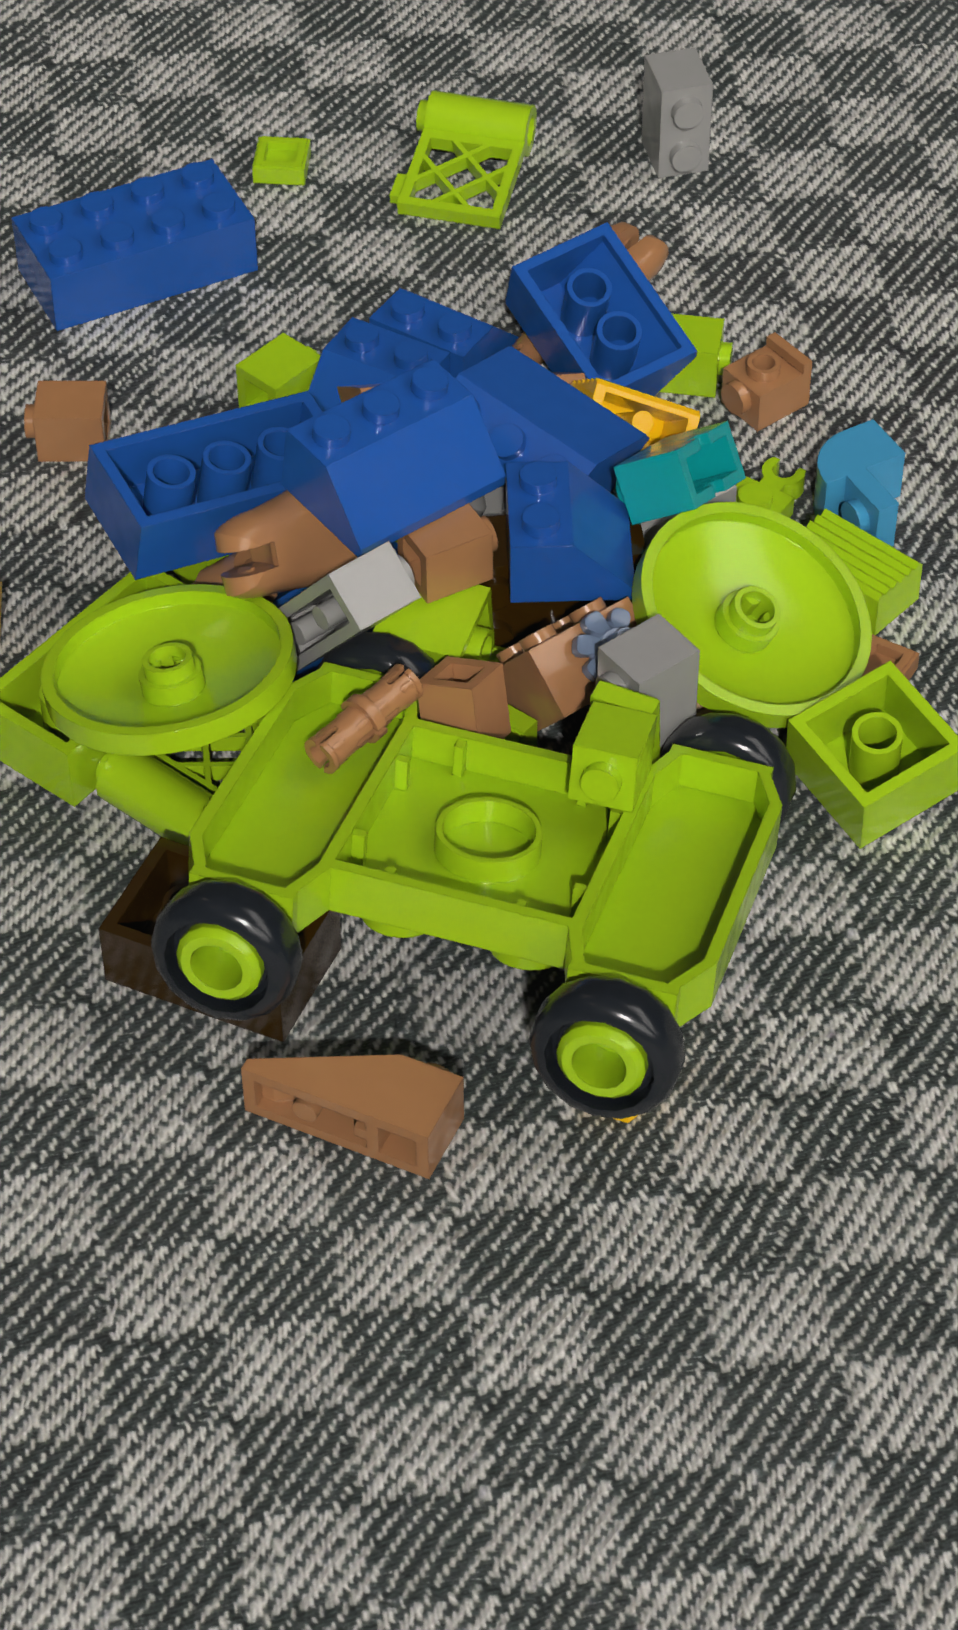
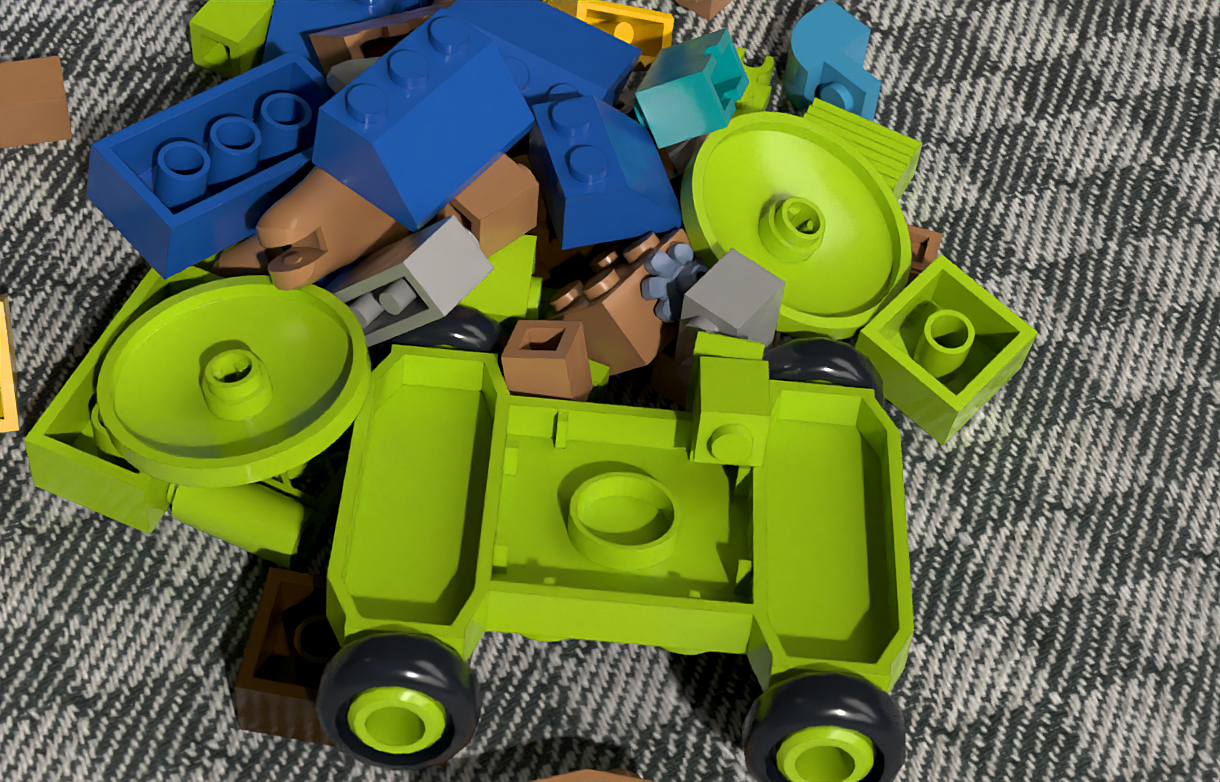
camera: 20 degrees left, 5 degrees up
medium nougat pin [304,664,424,774] -> none

